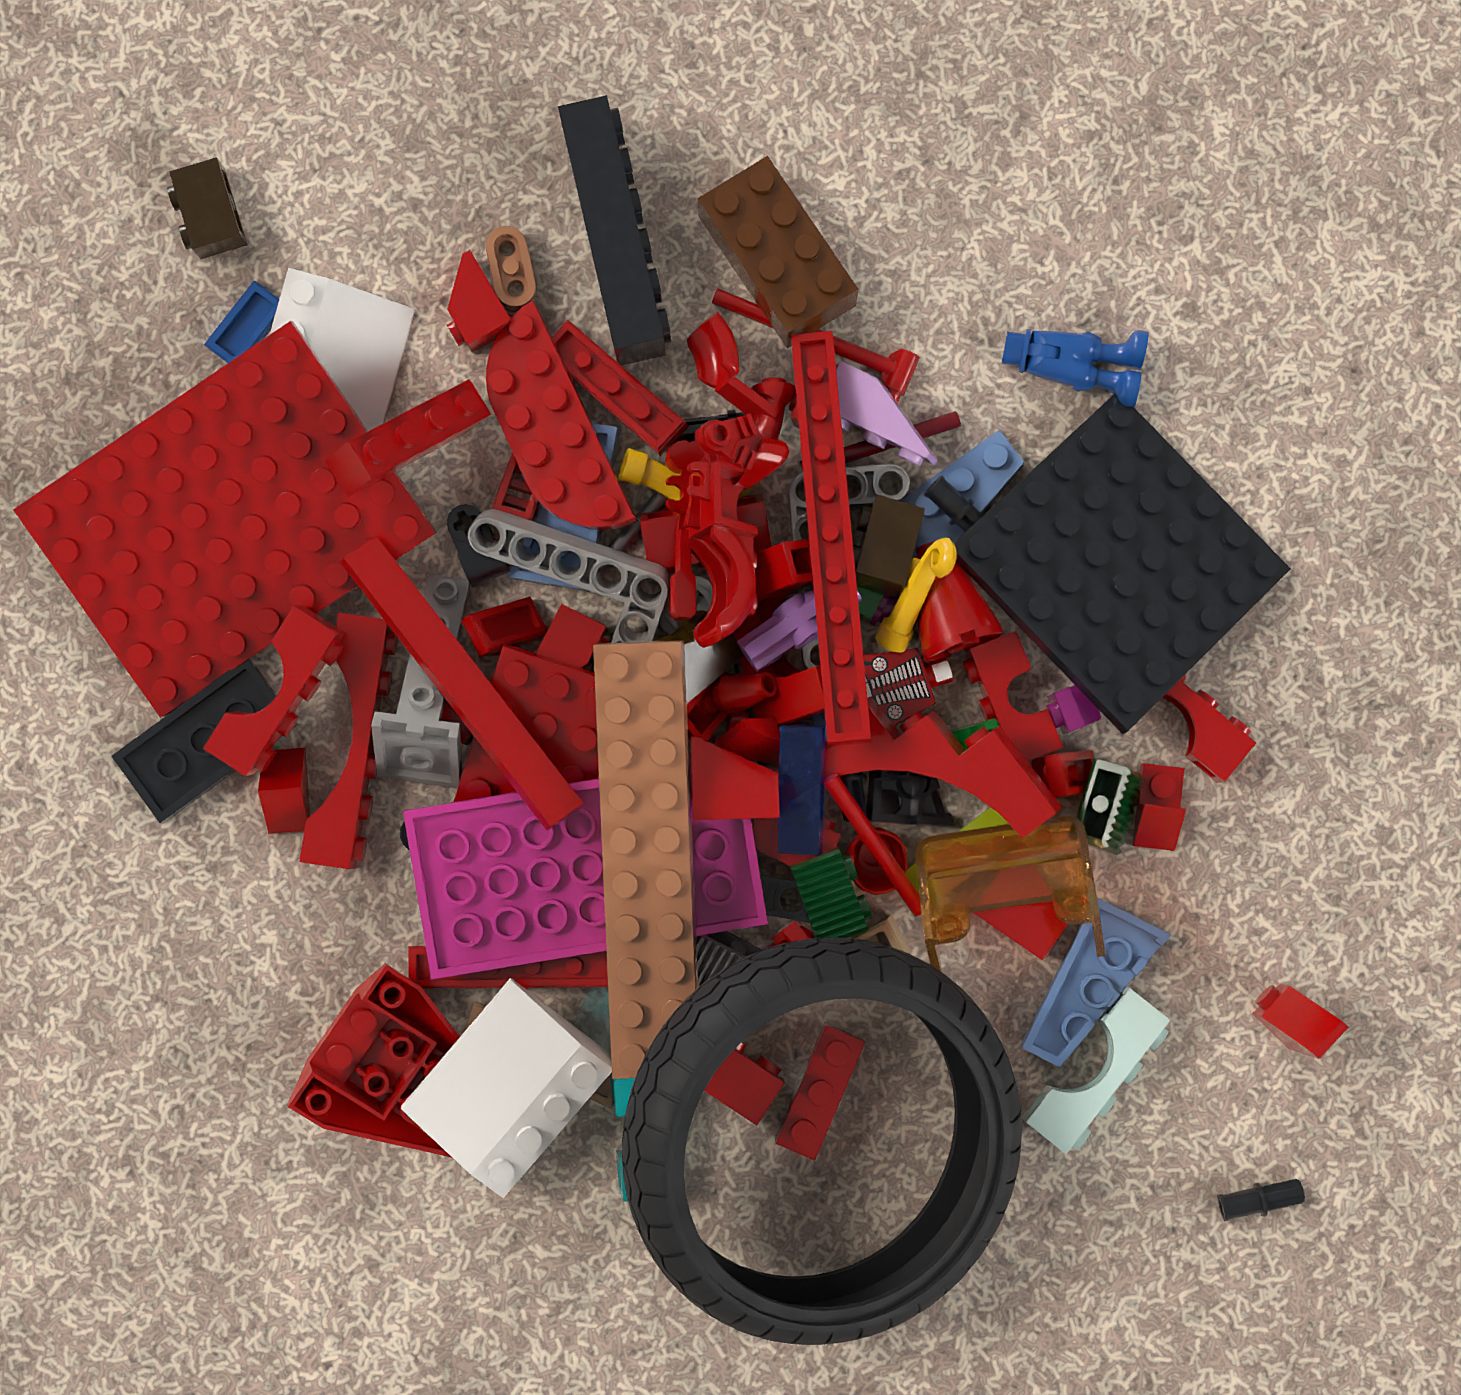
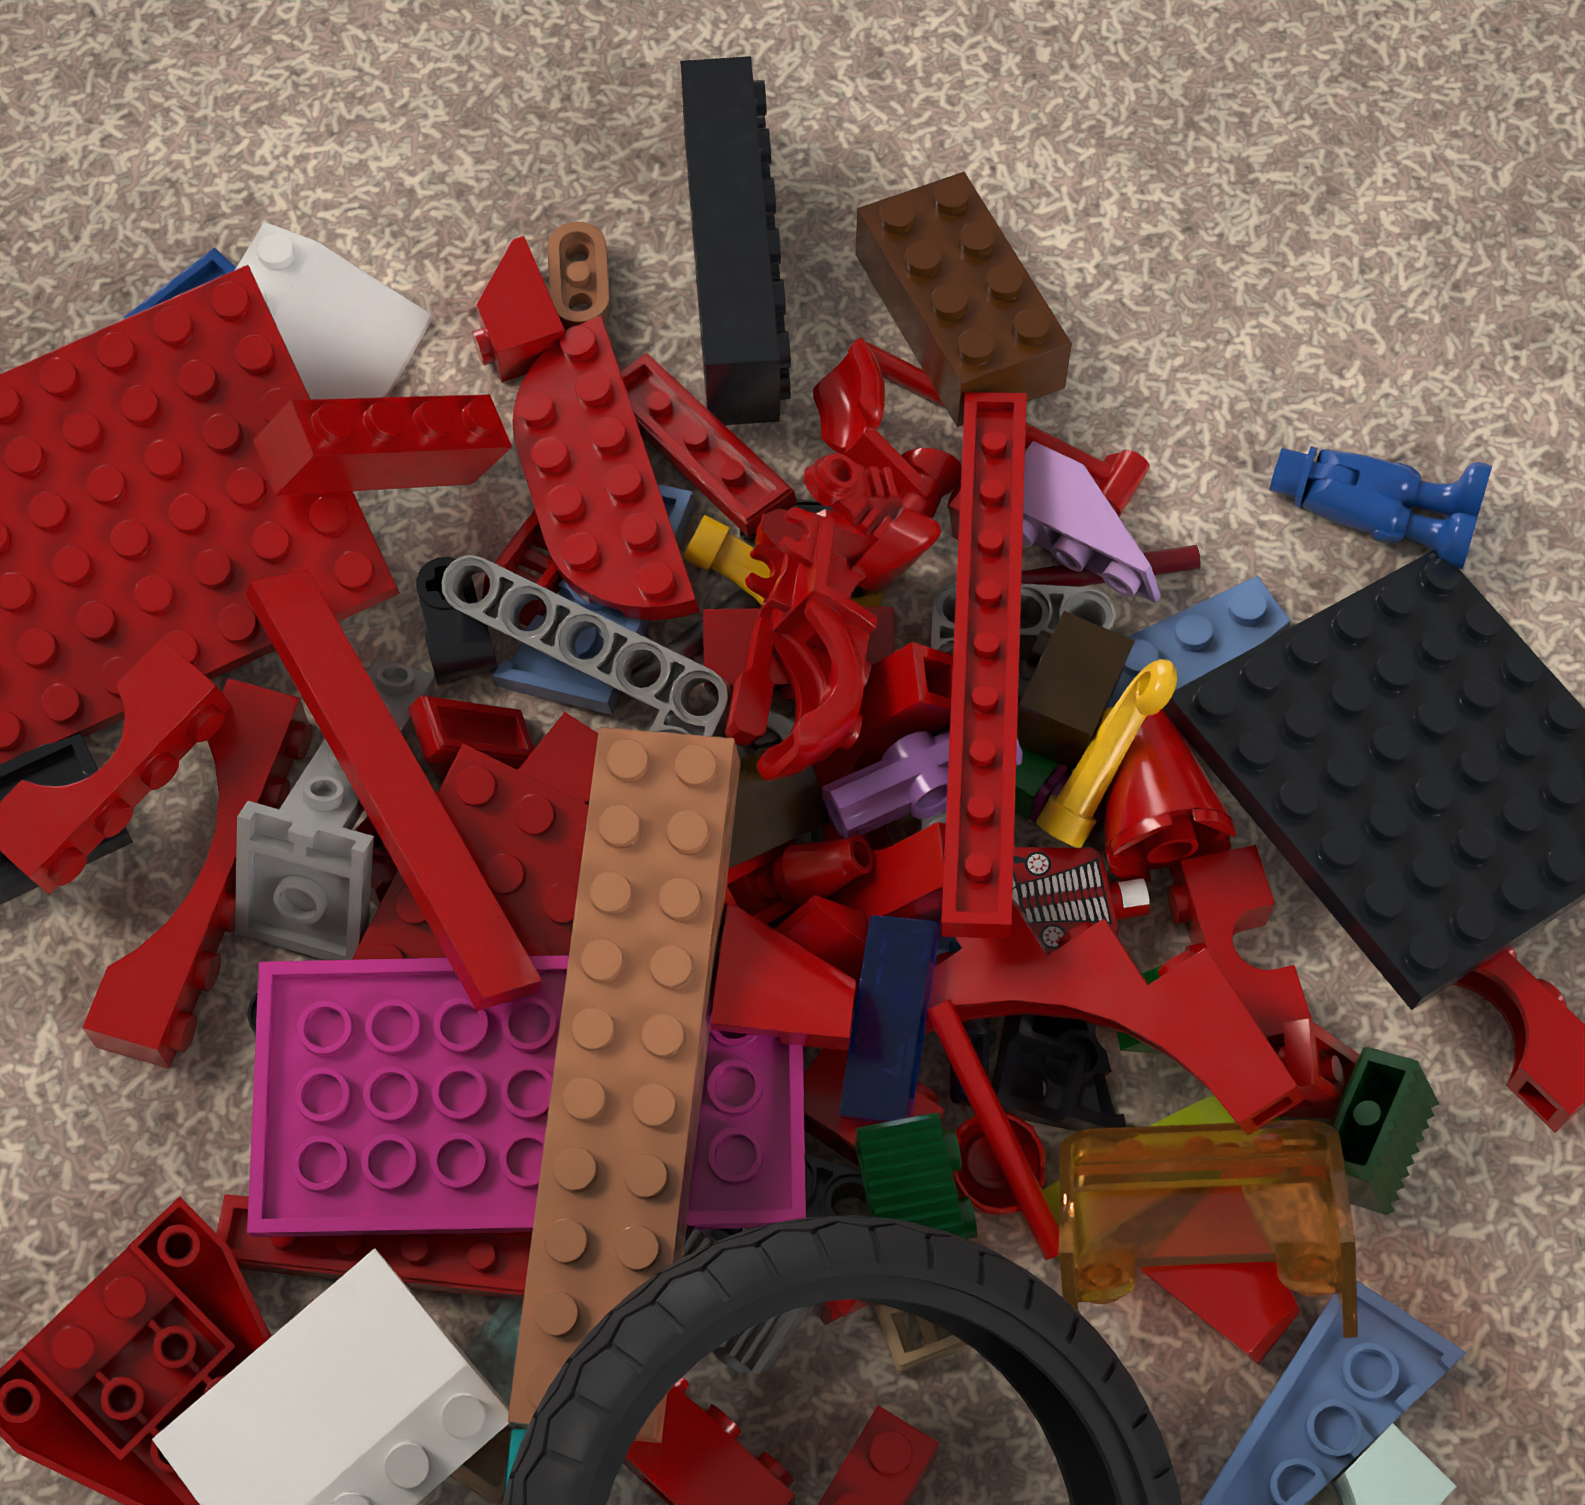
camera: 10 degrees right, 20 degrees down
dark brown brick [167,157,248,259] -> none
red slope [258,748,310,834] -> none
black axle [923,475,983,532] -> none
magenta bracket [1046,685,1101,735] -> none
red slope [1132,763,1186,851] -> none

